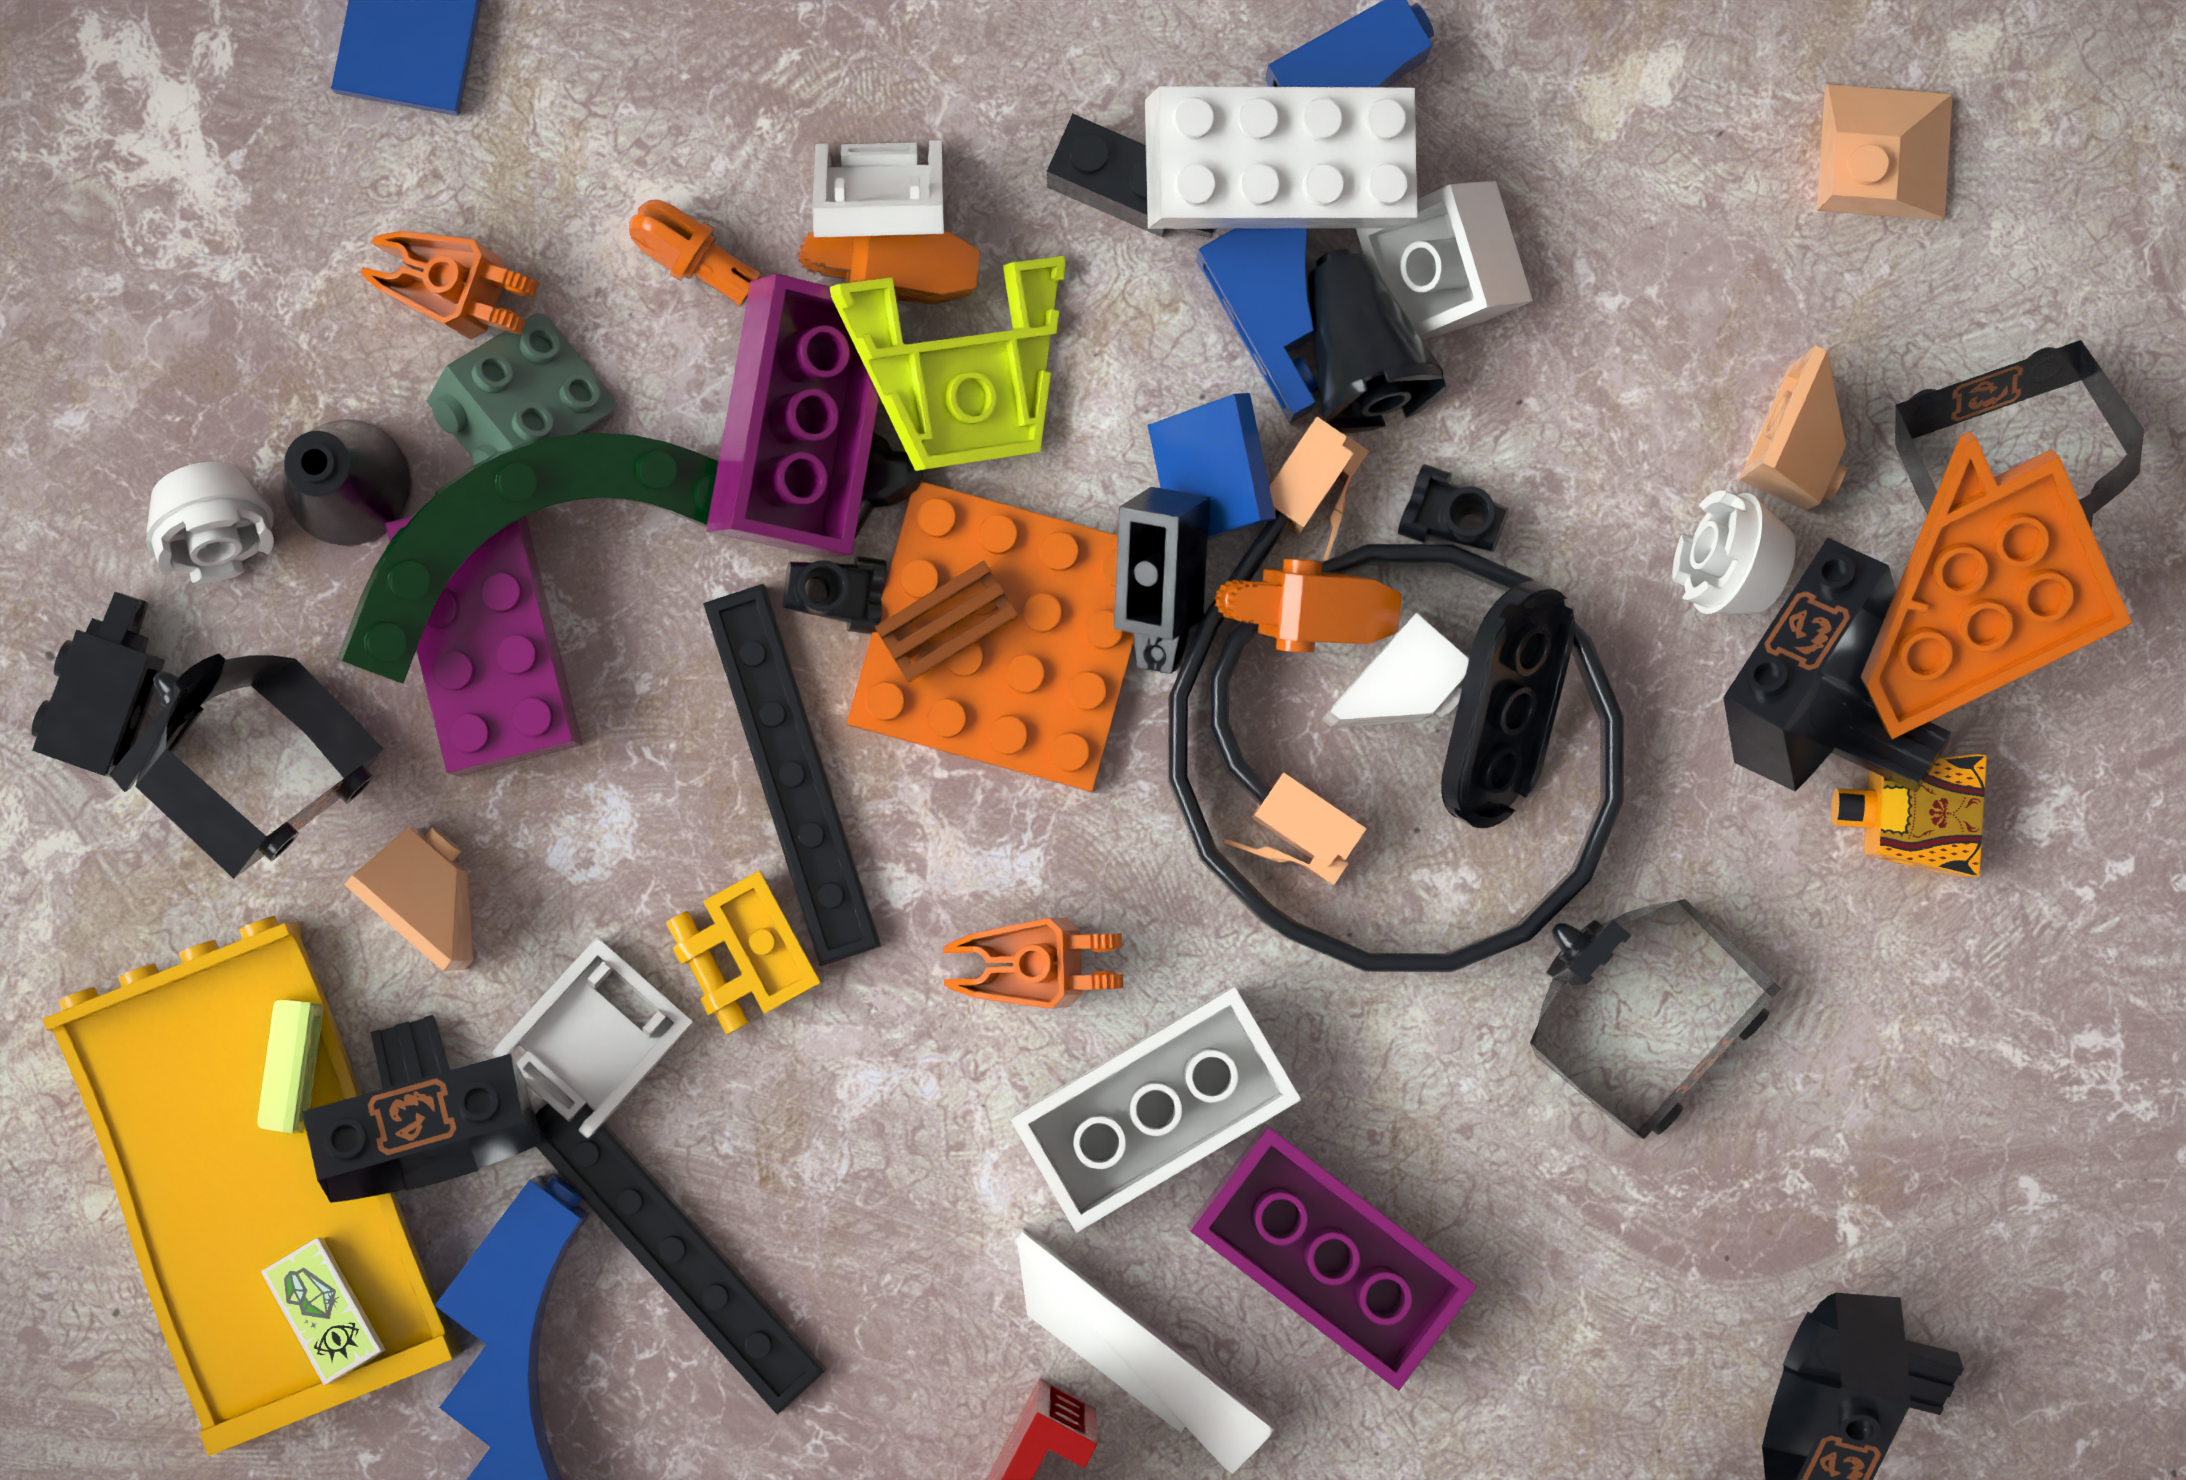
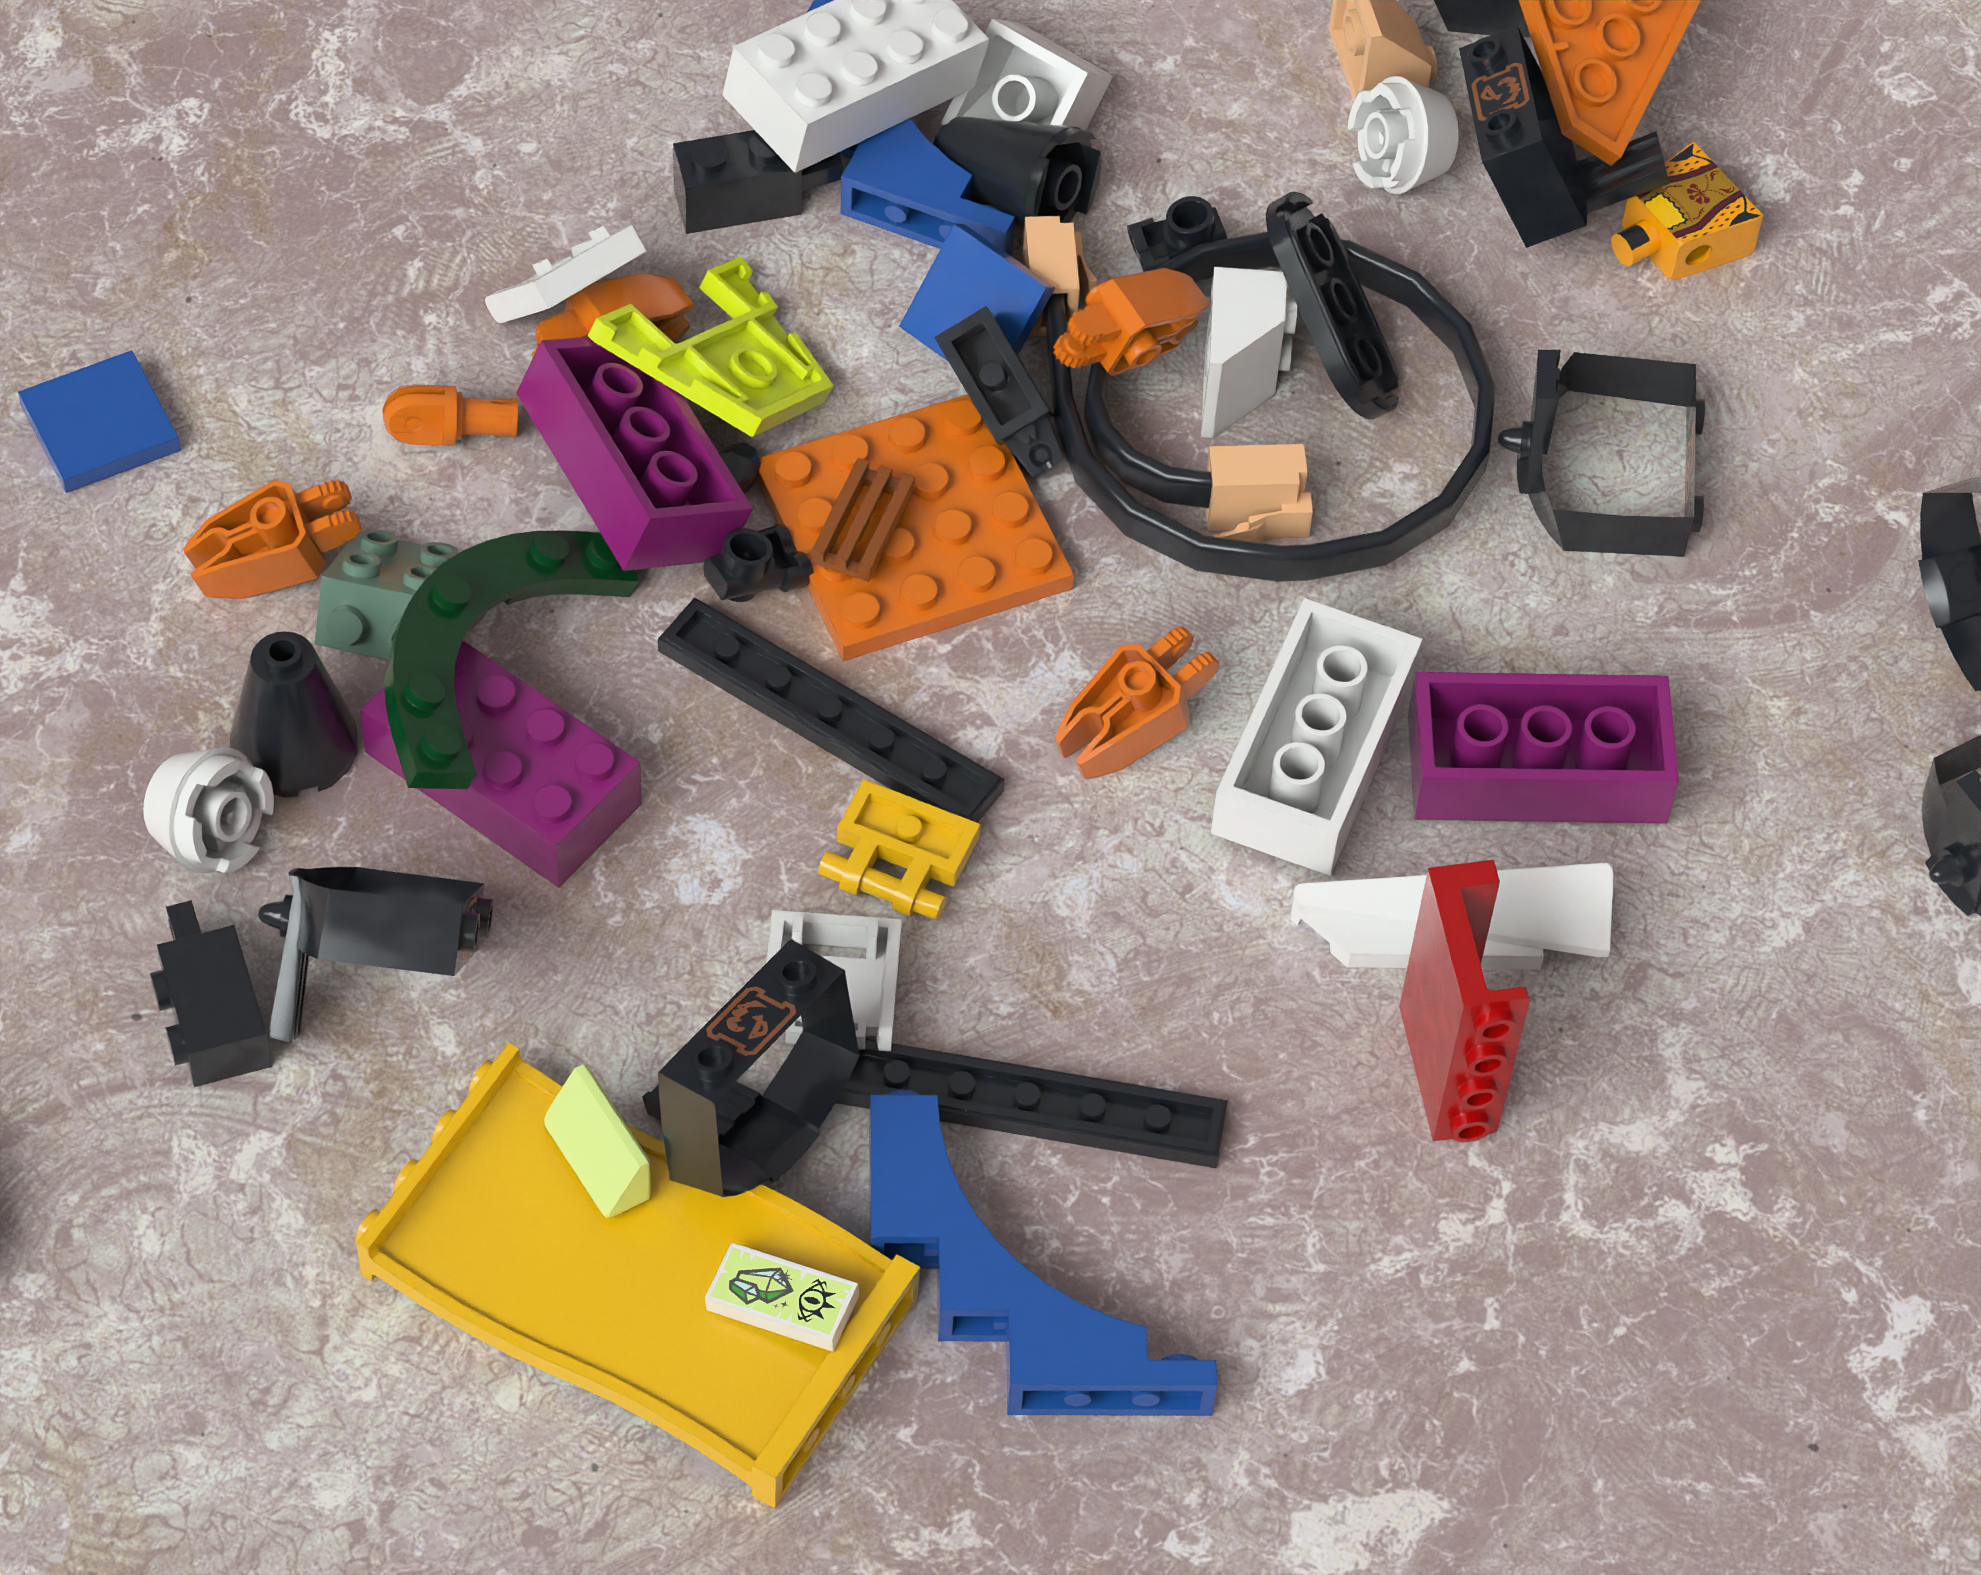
camera: 35 degrees left, 30 degrees down
light nougat slope [344,827,473,971] -> none

